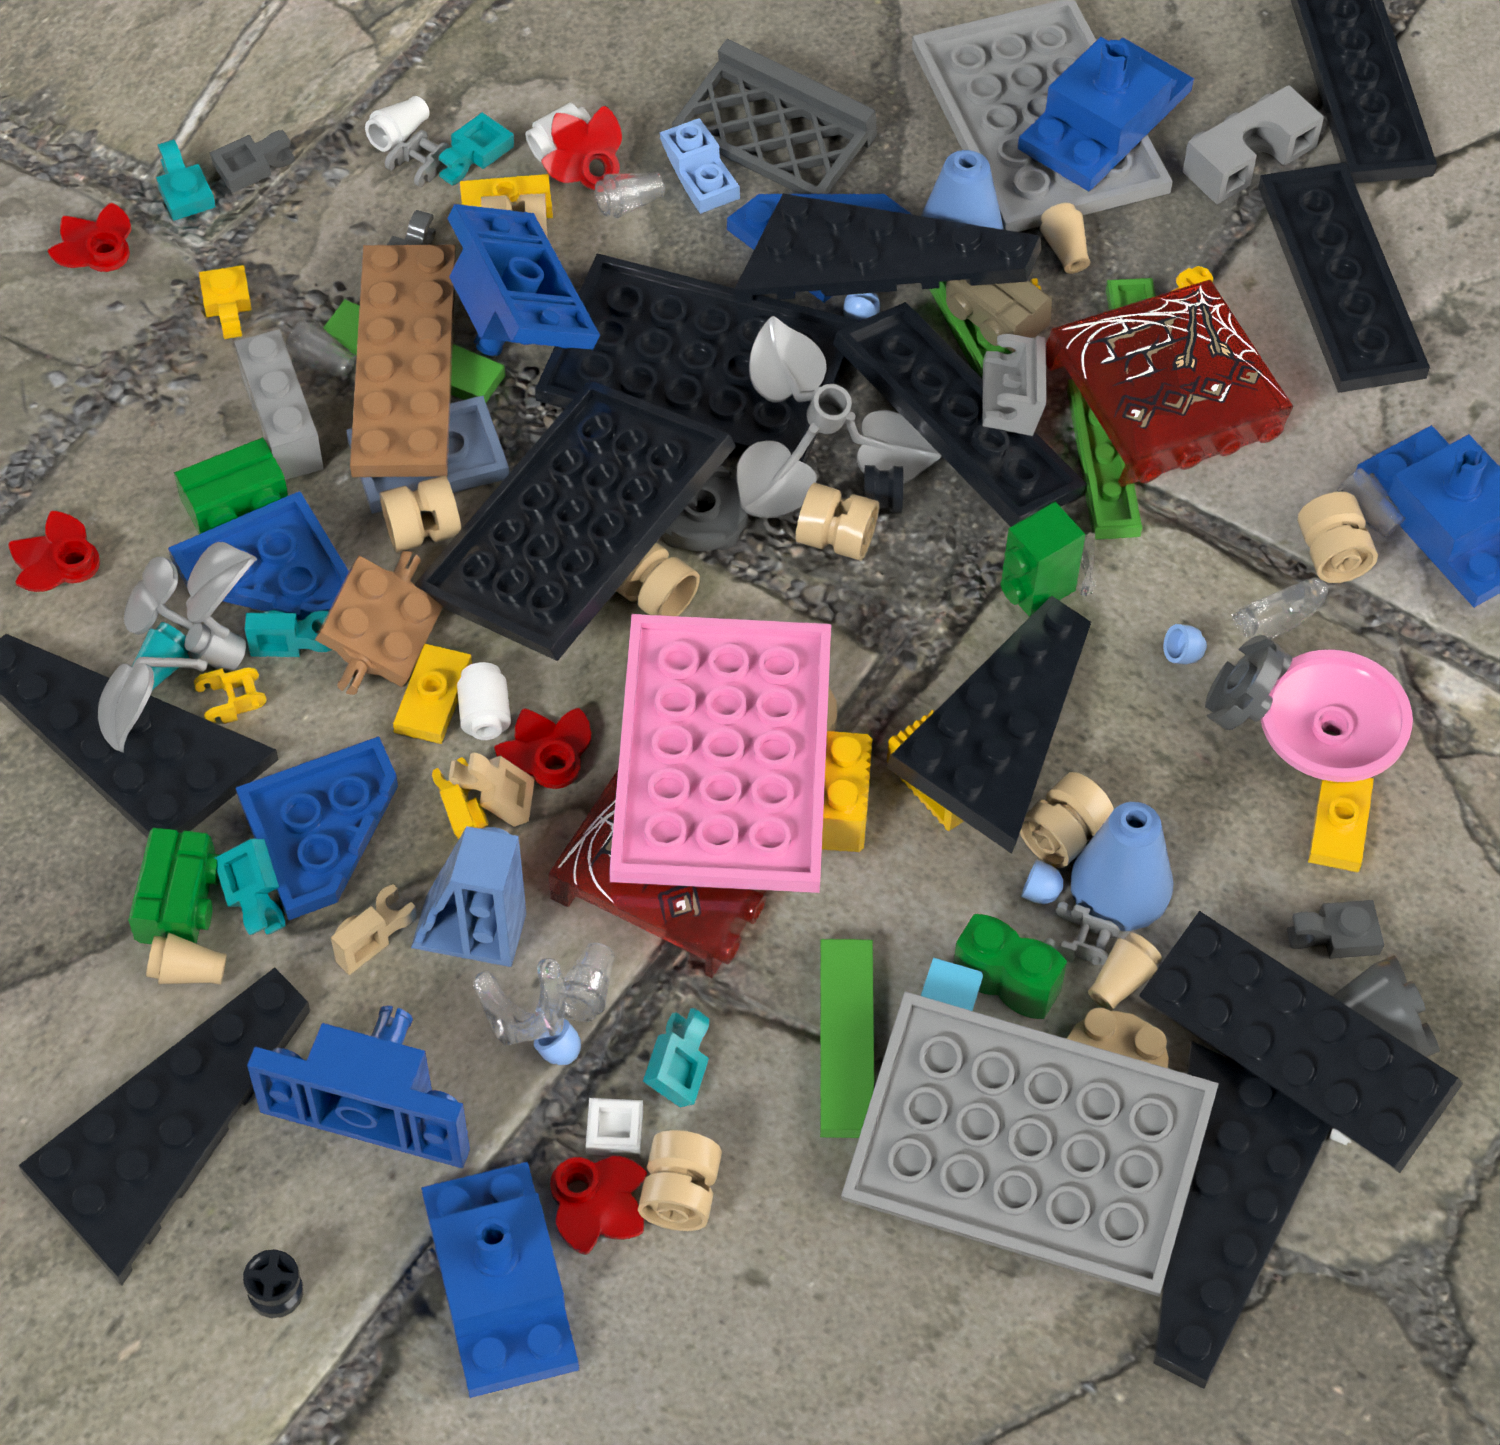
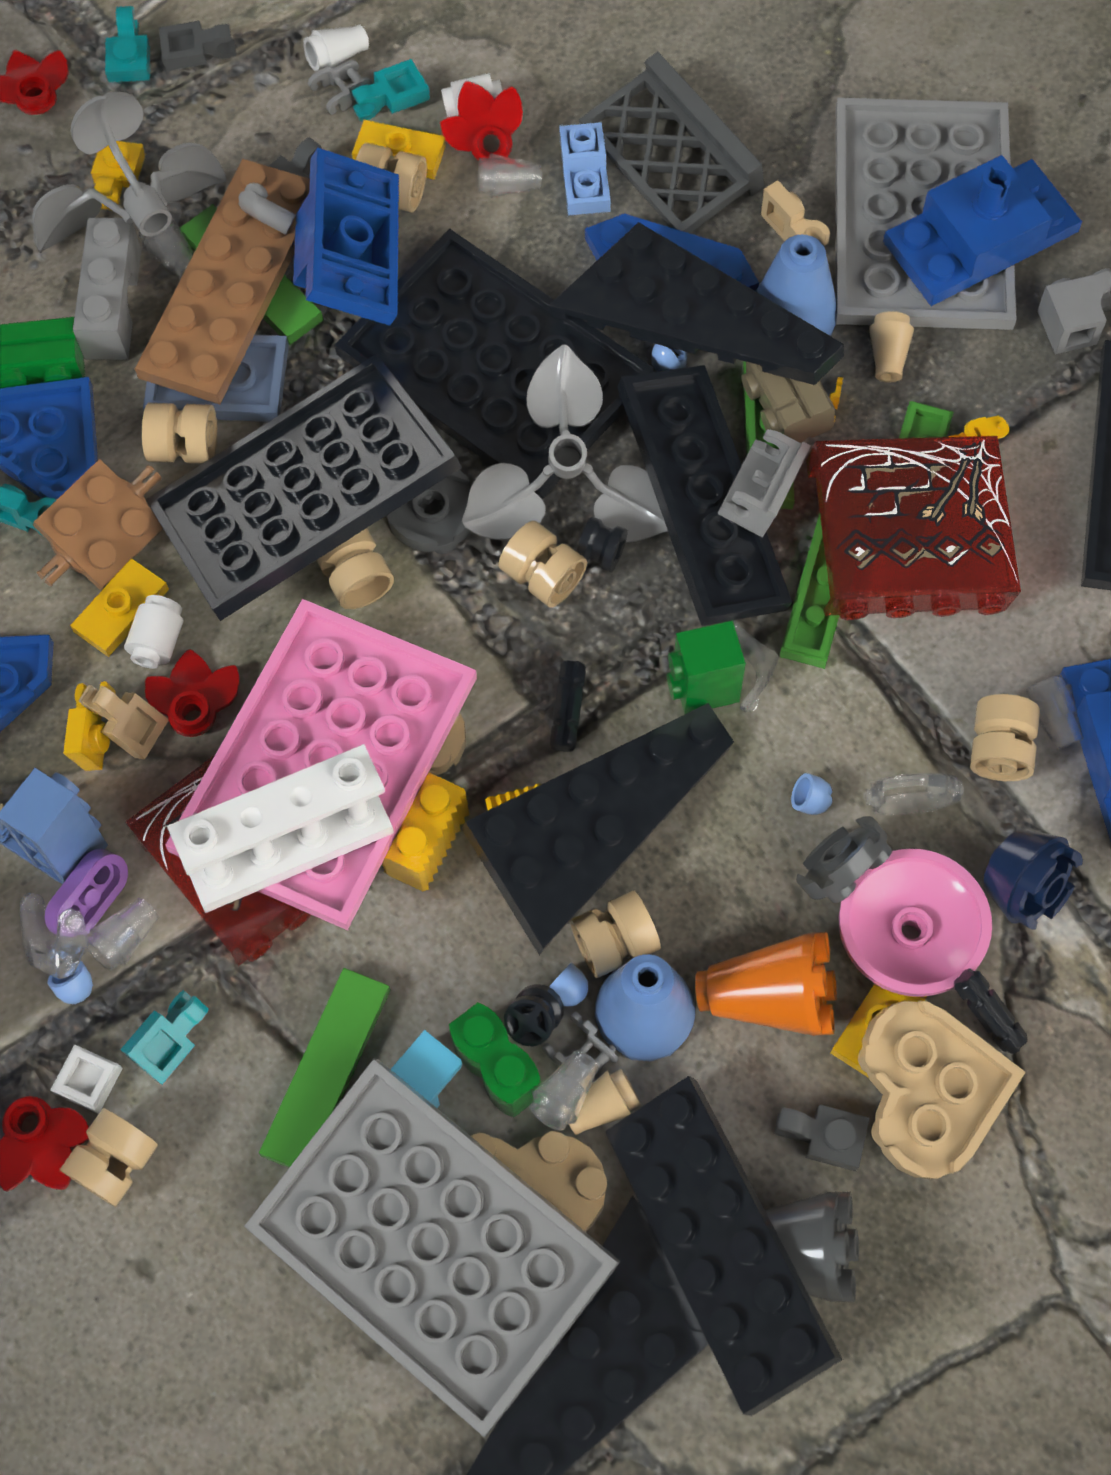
camera: 25 degrees right, 10 degrees up
none -> light grey plant [32,92,227,253]
none -> medium lavender plate [45,849,128,941]
none -> white fence [167,744,394,913]
none -> light grey arm [239,183,296,235]
none -> black wheel [504,984,564,1047]
none -> clear cone [530,1051,599,1131]
none -> black axle [550,660,586,752]
none -> orange cone [695,932,837,1036]
none -> tan plate [761,180,830,246]
none -> tan plate [858,1001,1026,1179]
none -> black axle [954,968,1028,1054]
none -> dark blue cone [983,829,1083,930]

